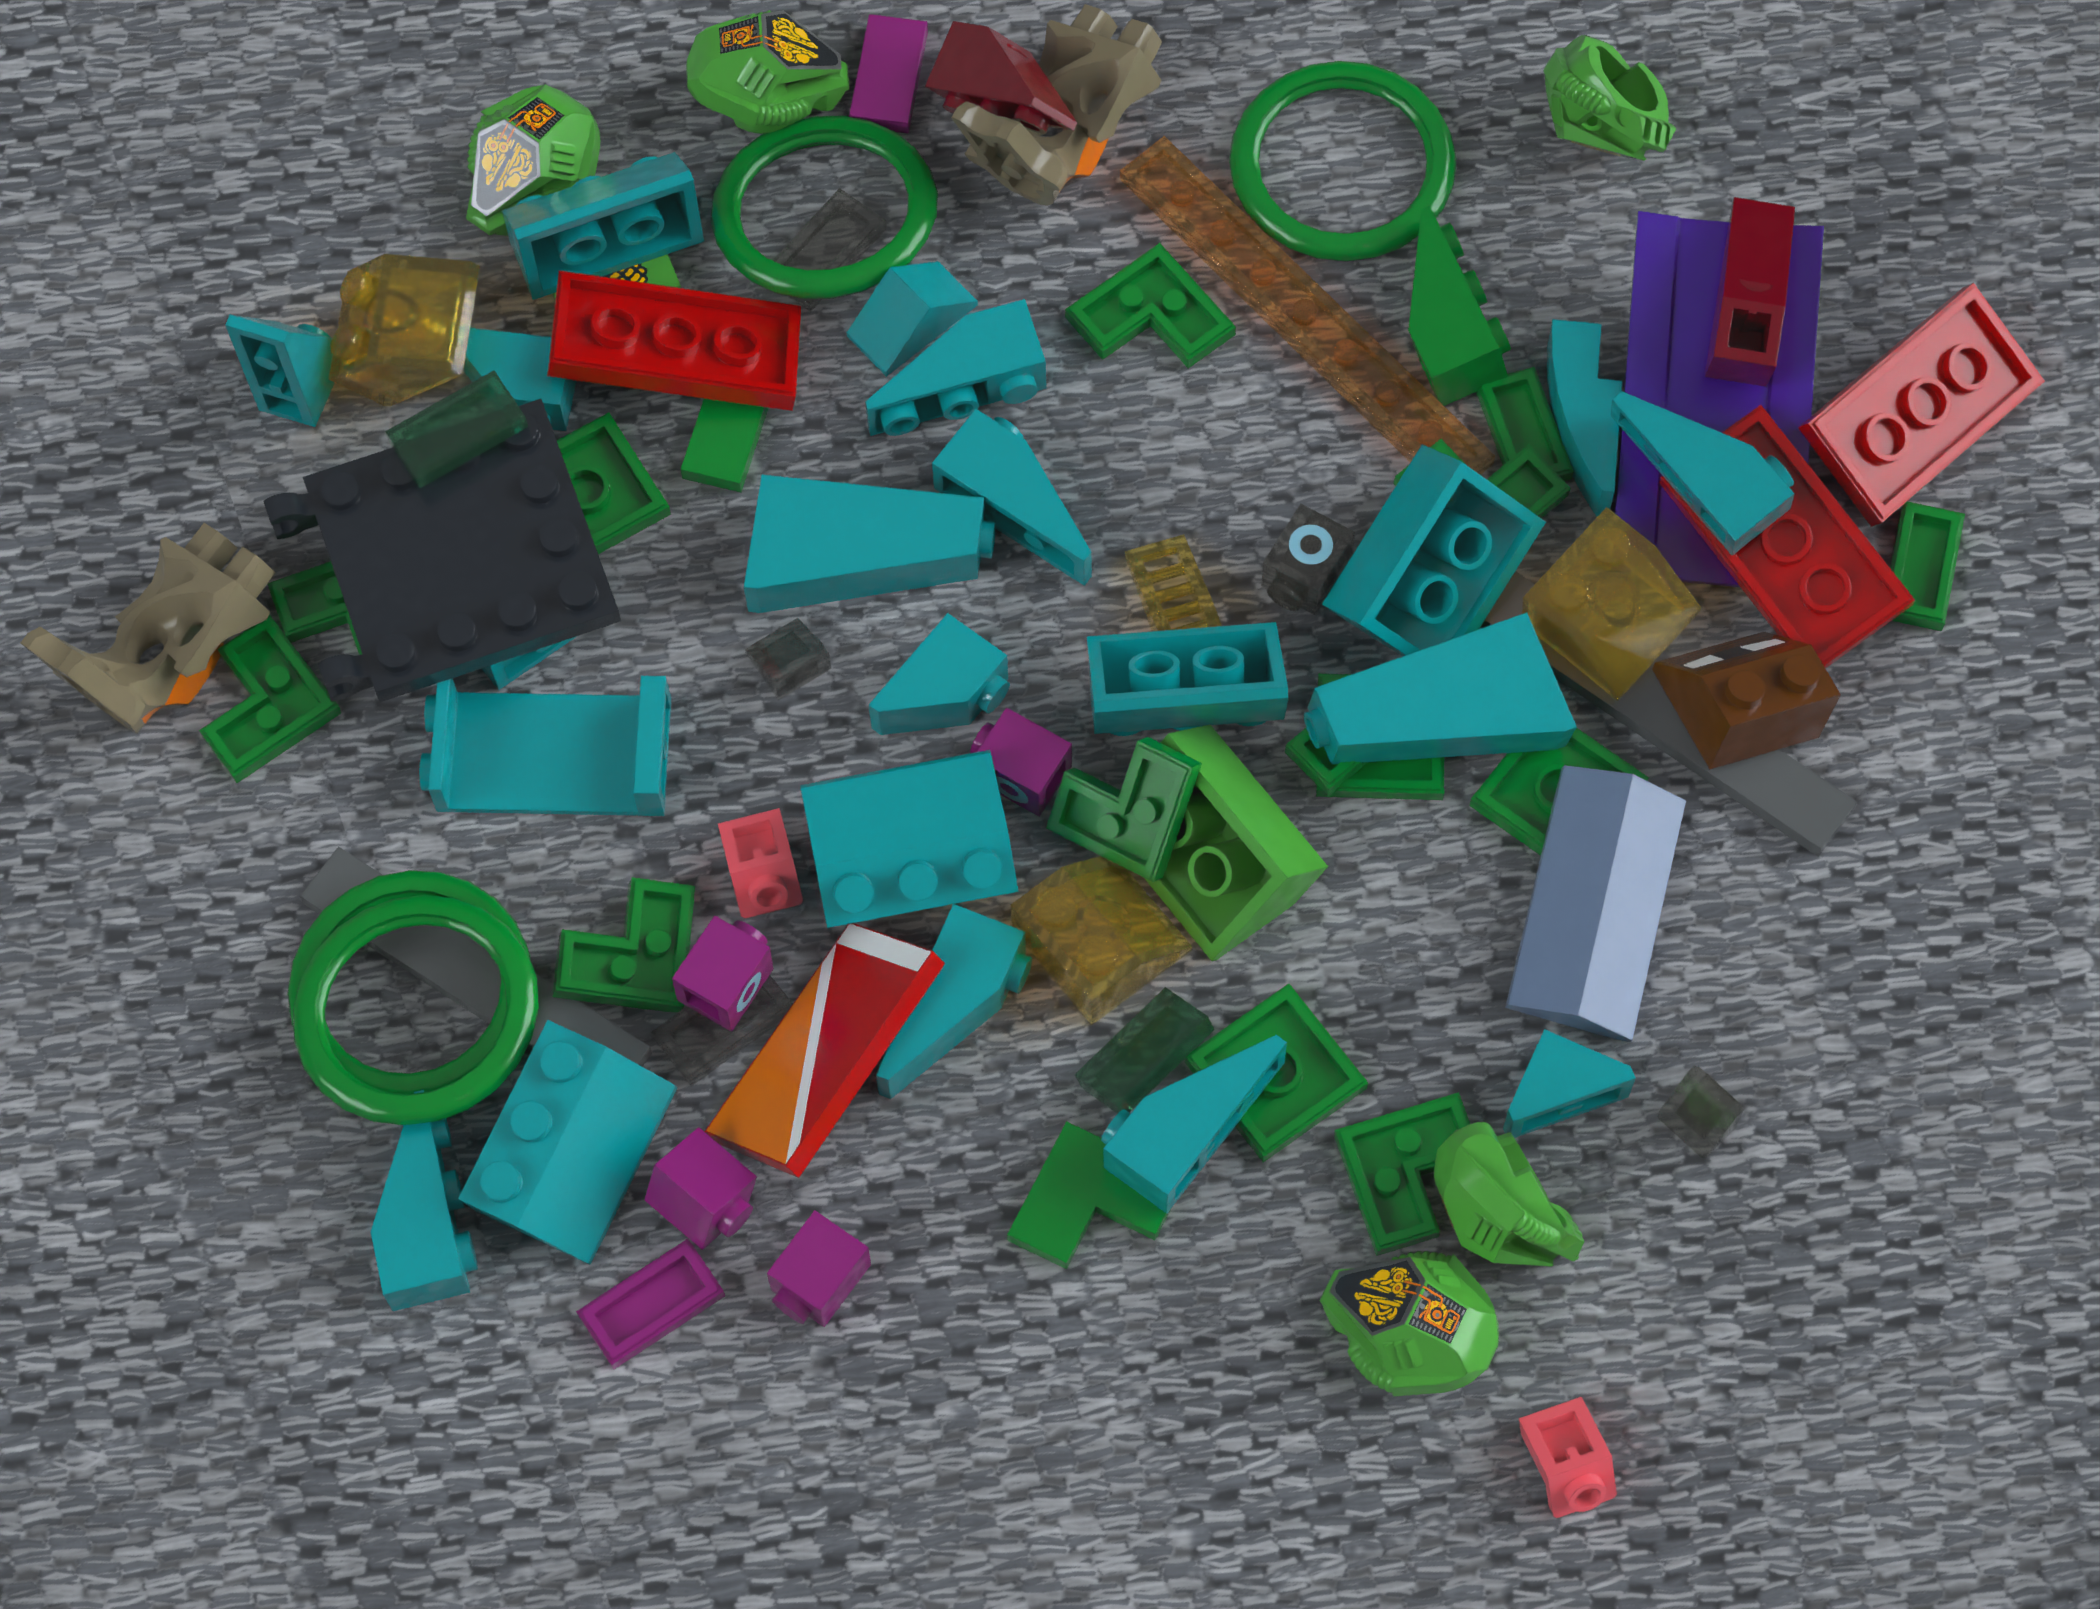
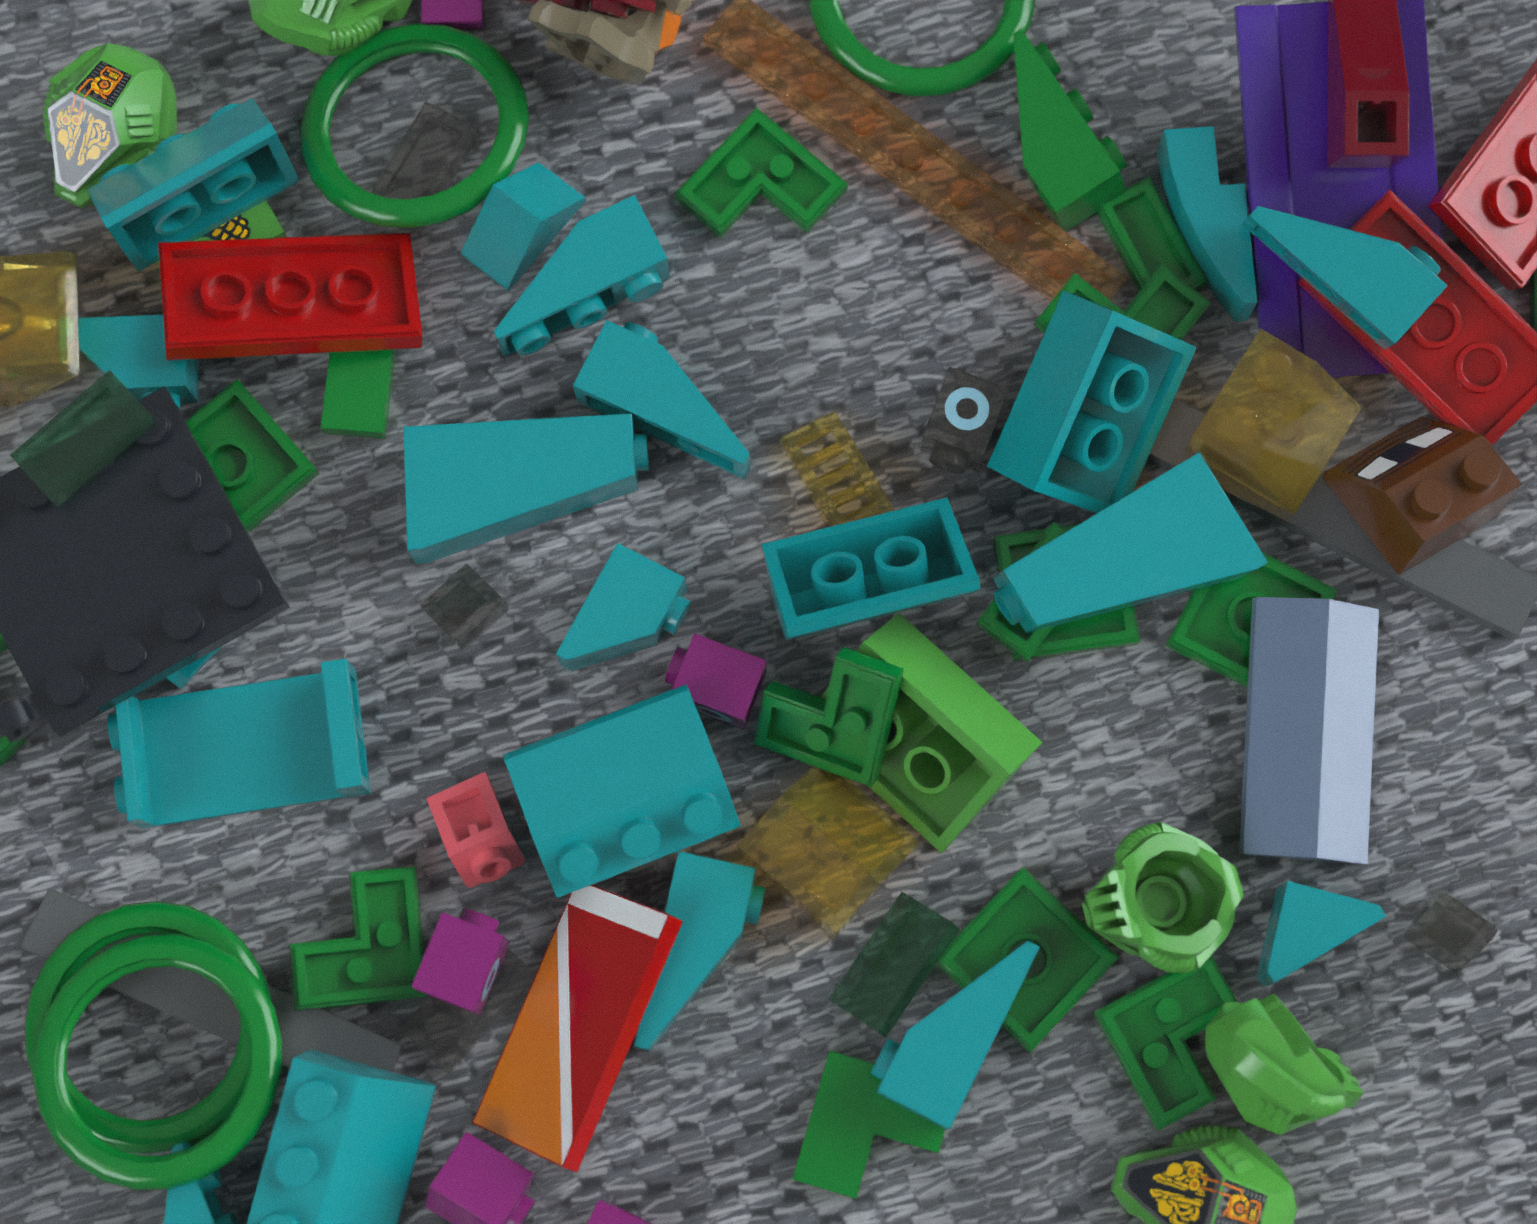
camera: 10 degrees left, 10 degrees up
none -> bright green helmet [1082,822,1244,974]

